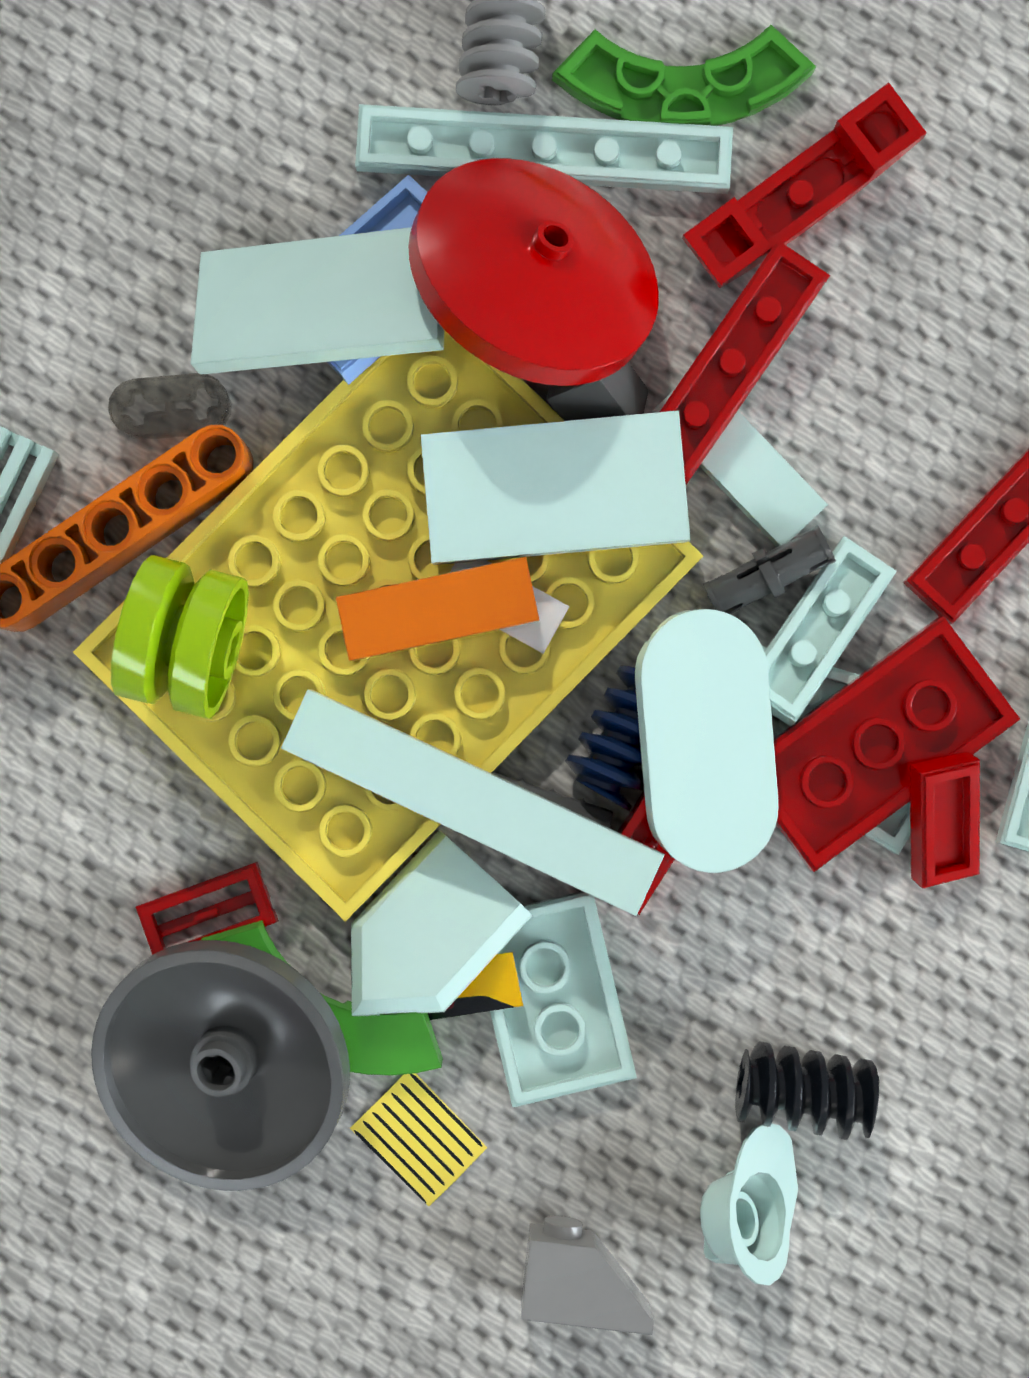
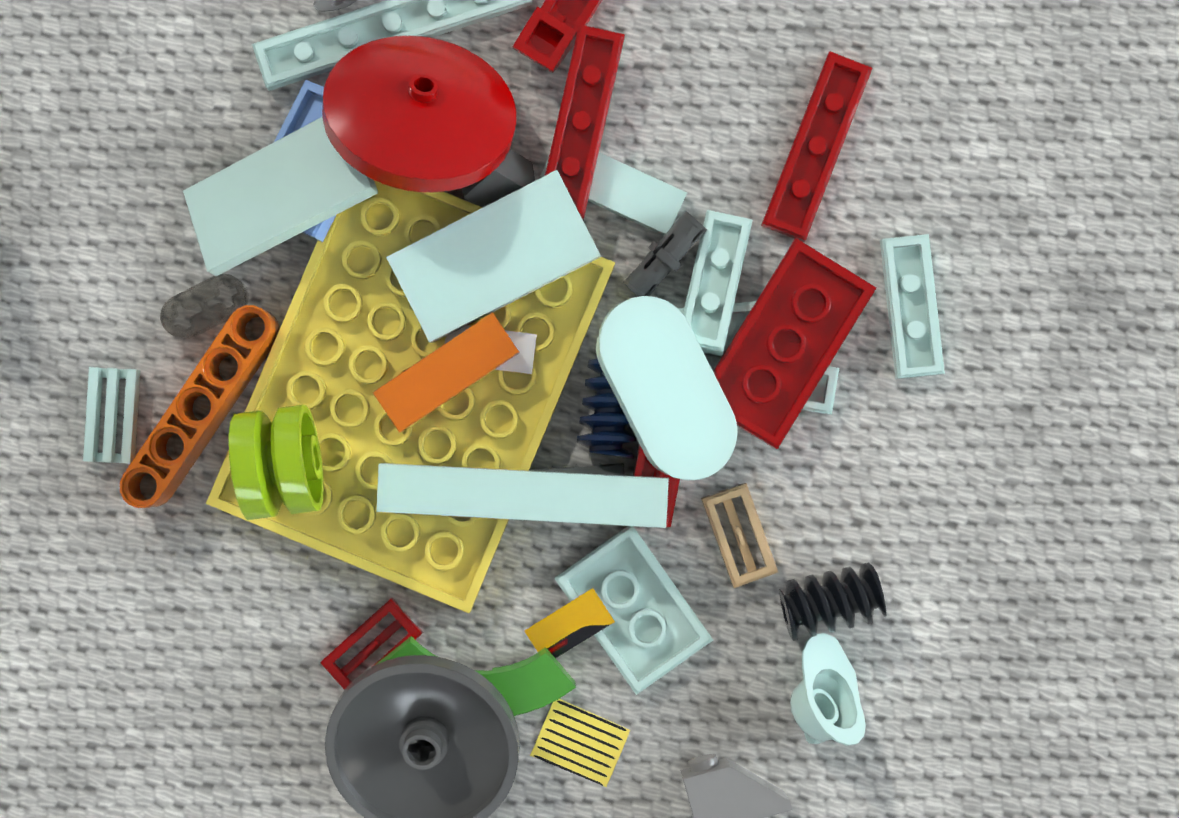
camera: 25 degrees left, 0 degrees up
light aqua tile [351,831,532,1016] -> none
red tile [910,751,980,889] -> none
none -> tan tile [701,483,778,588]

